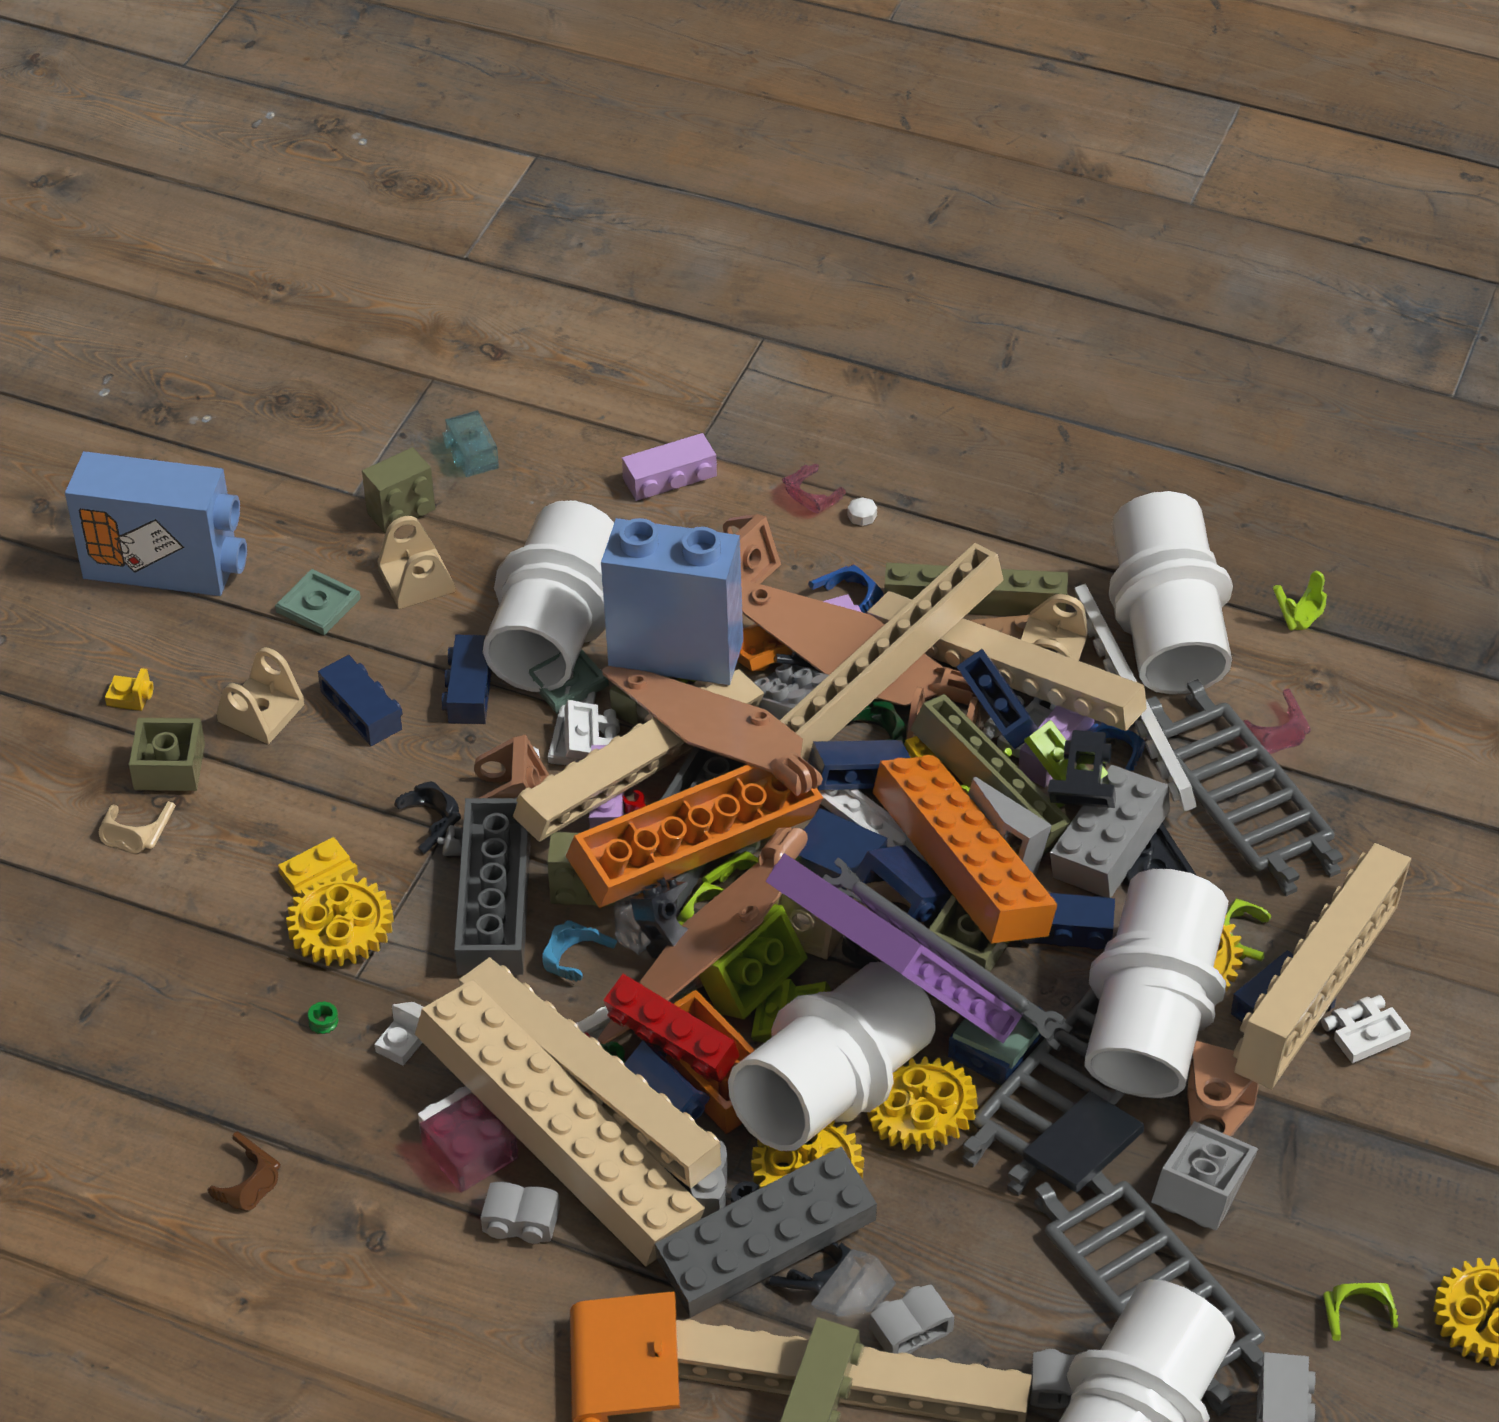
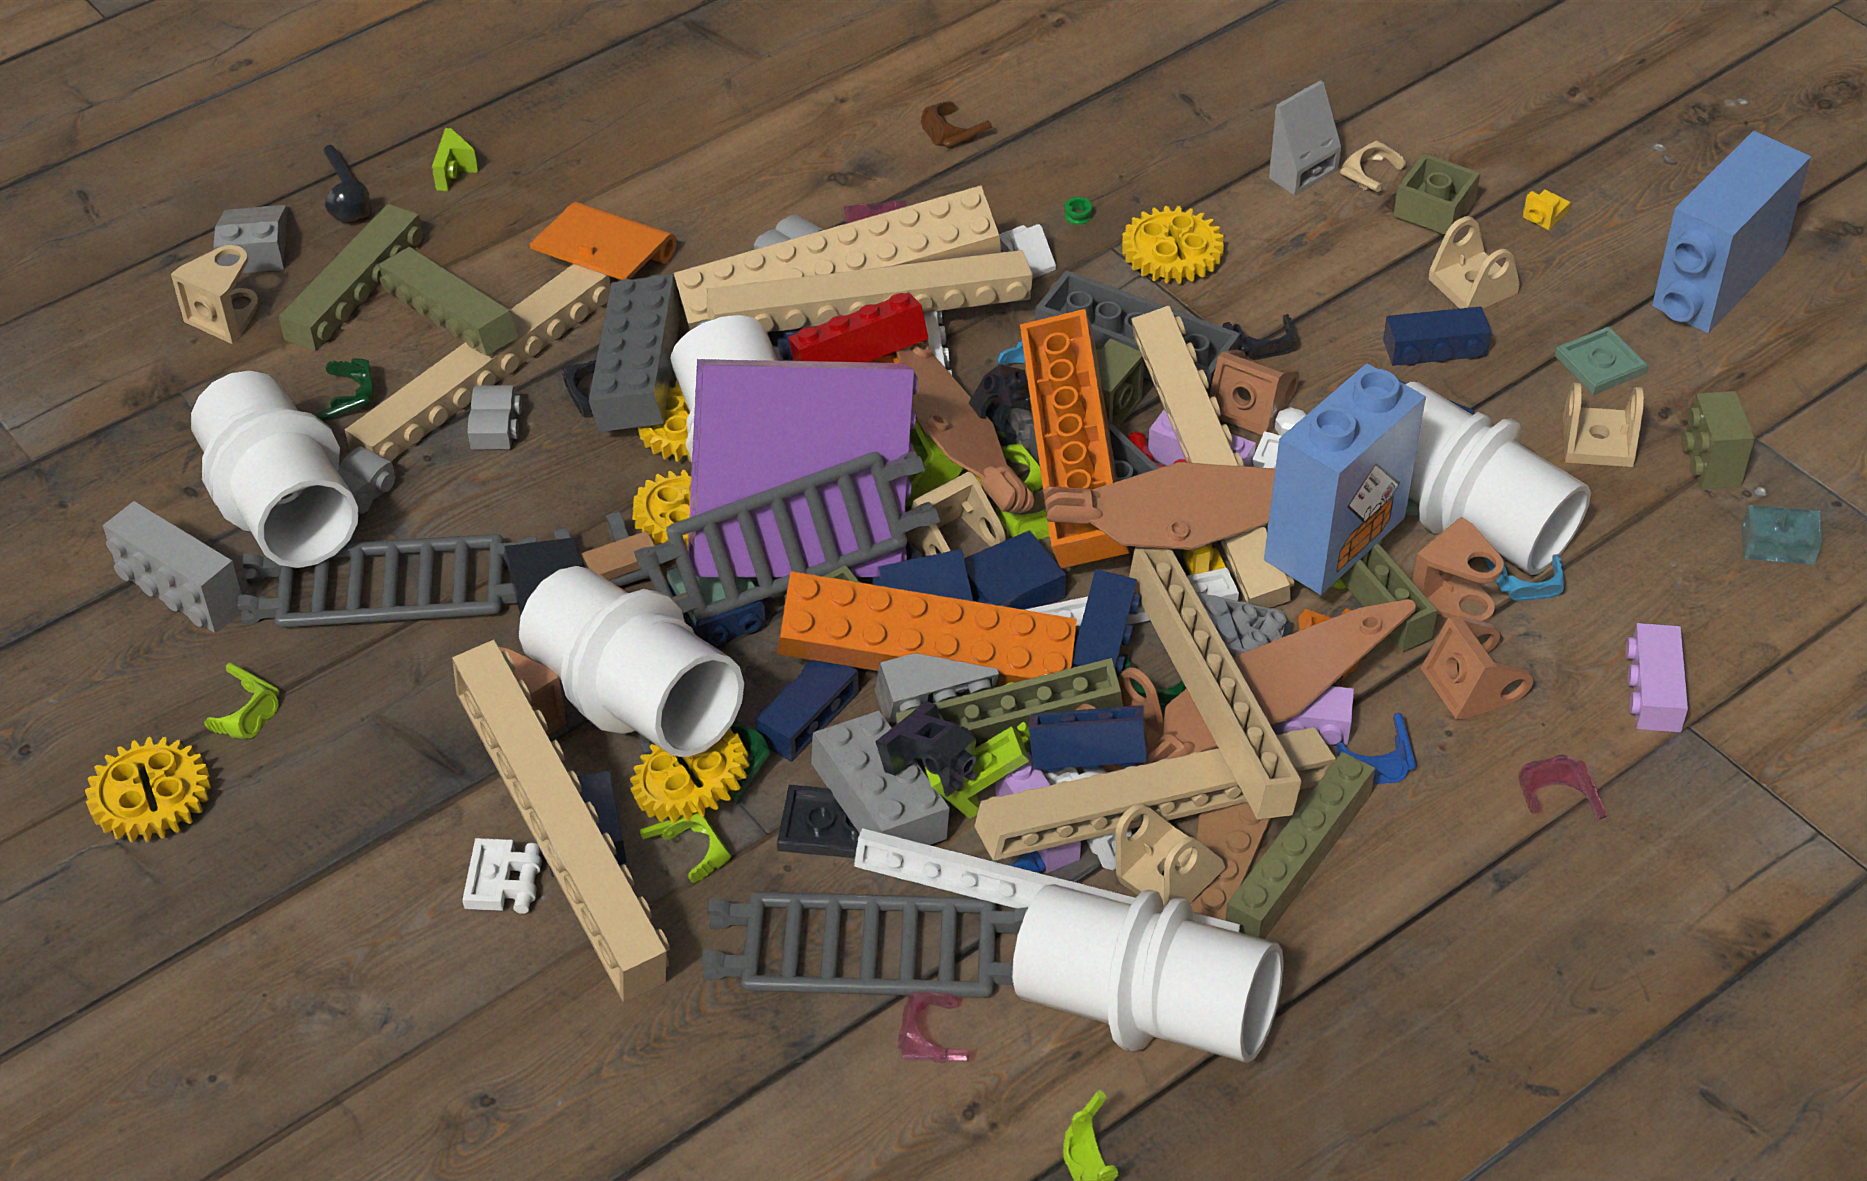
camera: 120 degrees right, 0 degrees up
yellow plate [278,837,358,898] -> none
clear slope [811,1249,896,1317] -> none
white tile [847,497,877,526] -> none
light grey slope [1151,1121,1258,1230] -> none
none -> medium nougat tile [581,531,655,580]
none -> light grey slope [1269,80,1341,196]

